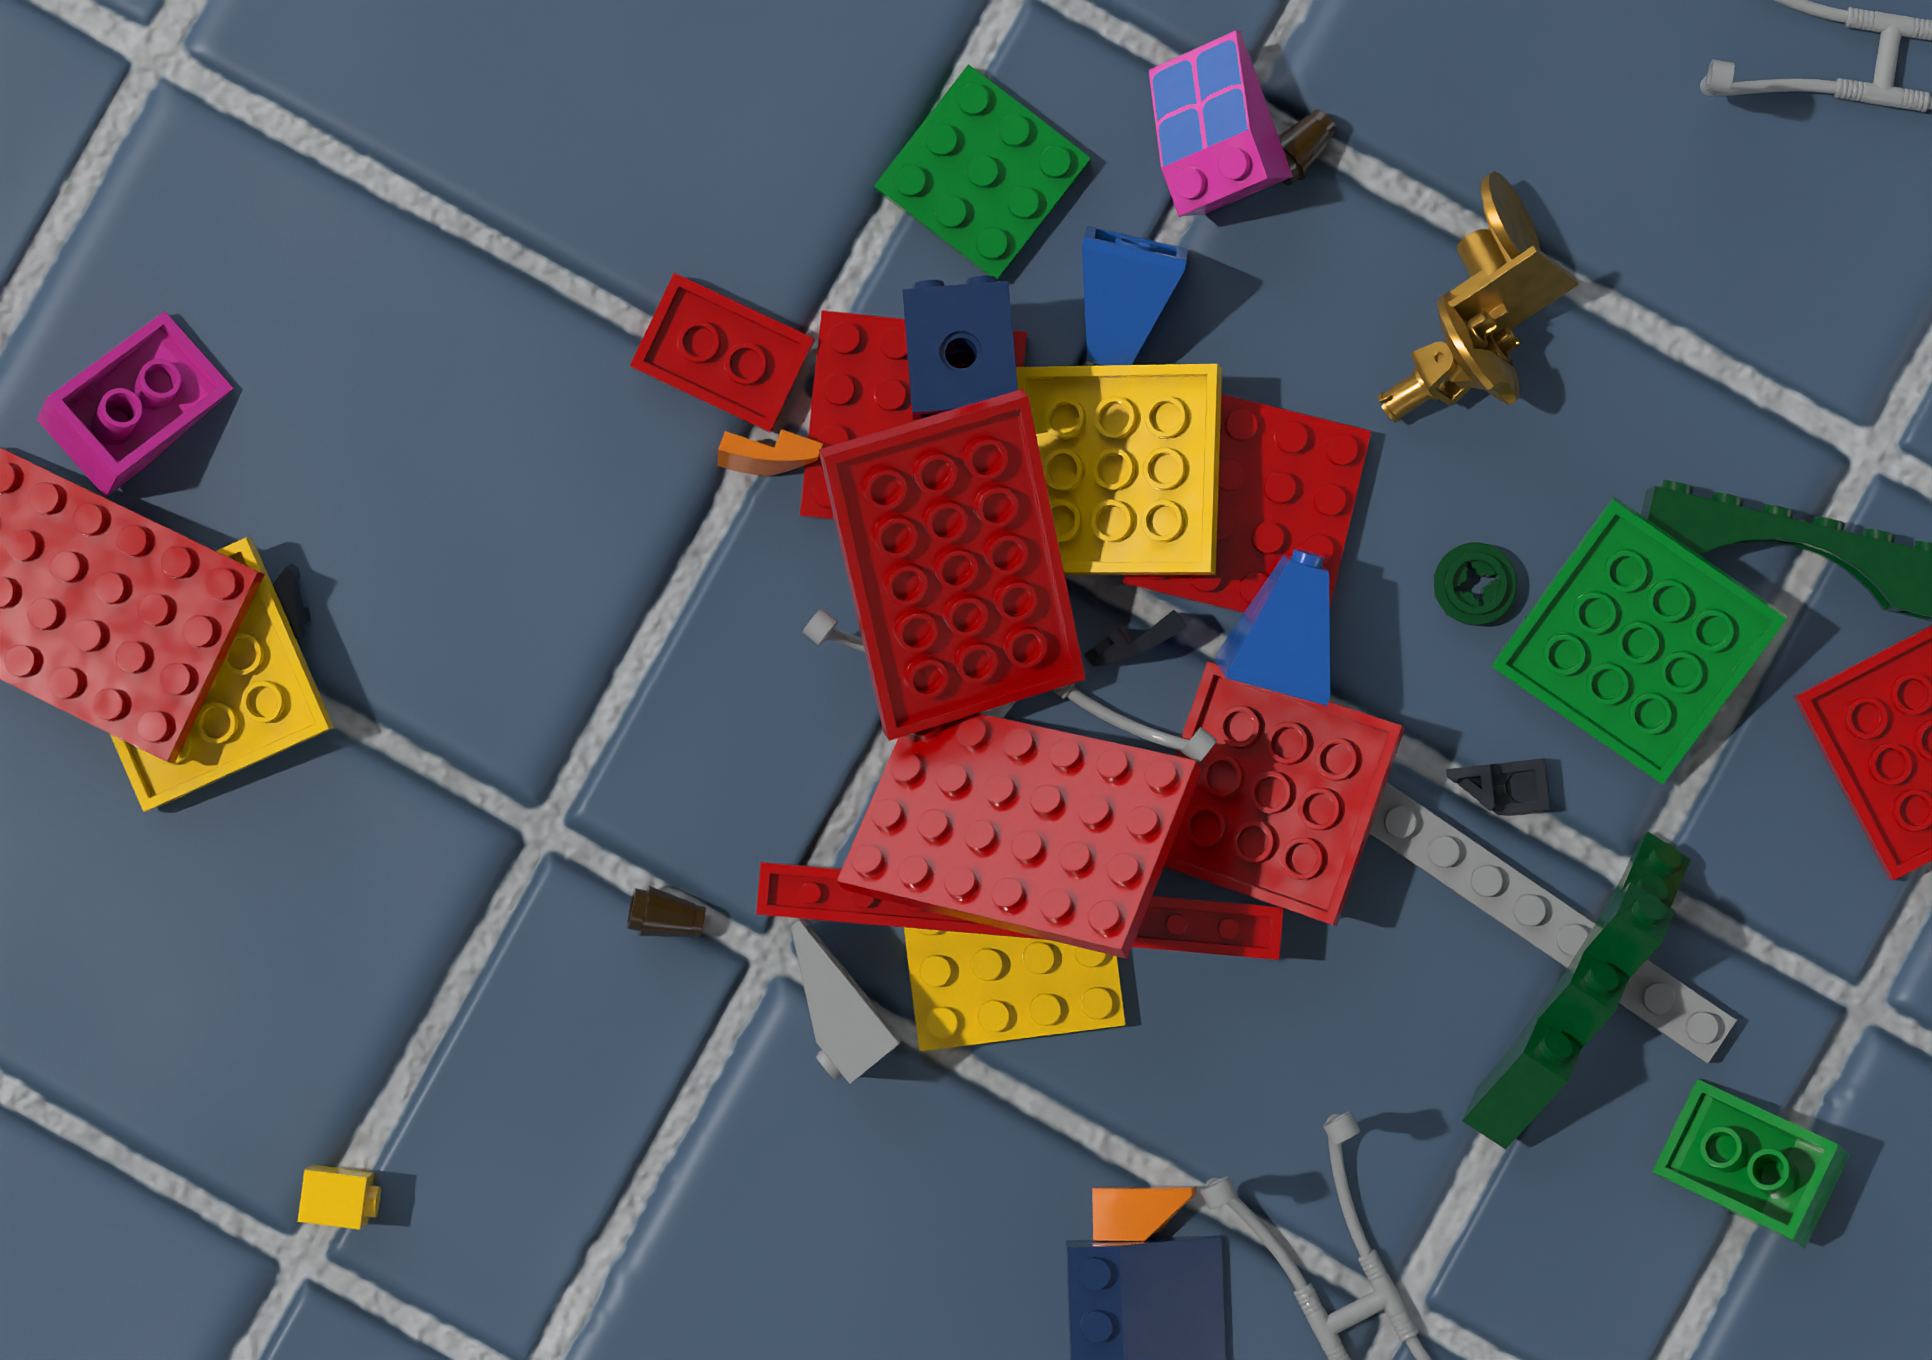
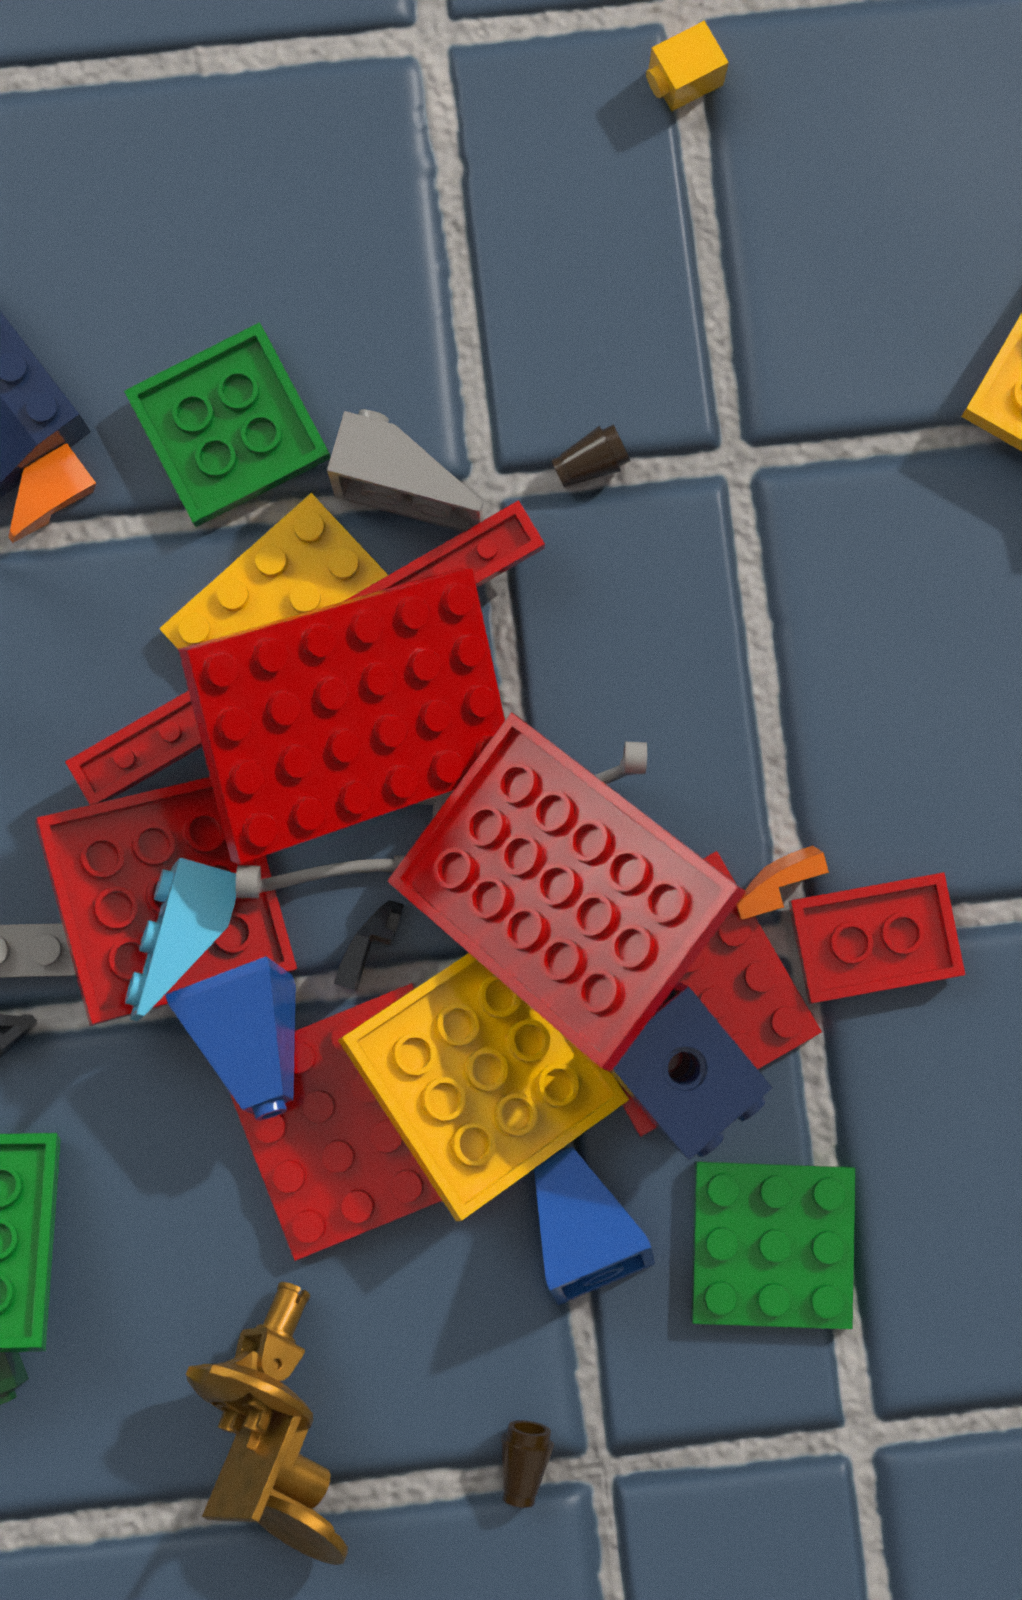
camera: 145 degrees right, 5 degrees down
slope [1149,30,1293,217] -> none
dark green gear [1433,542,1517,625] -> none
none -> green plate [124,322,331,528]
none -> medium azure slope [125,858,236,1021]

